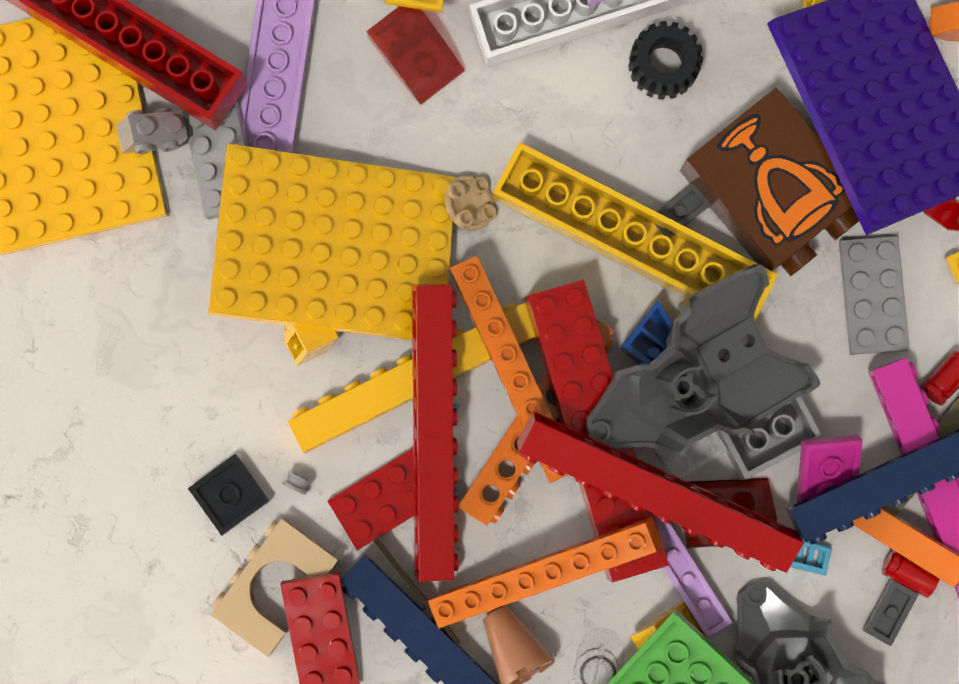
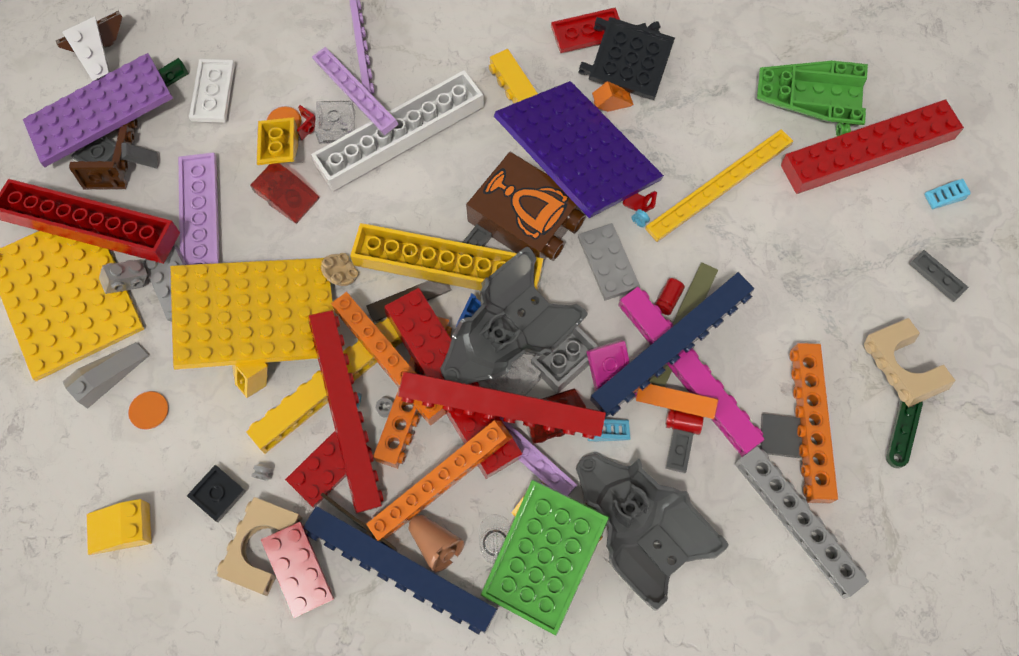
camera: 15 degrees left, 15 degrees down
black tyre [628,21,703,100] -> none
none -> light grey wedge [63,342,149,409]
none -> yellow slope [87,499,152,555]
none -> orange piece [128,391,168,429]
none -> dark brown piece [366,280,452,322]
none -> light grey bush [376,398,393,417]
none -> medium azure bush [631,209,650,228]

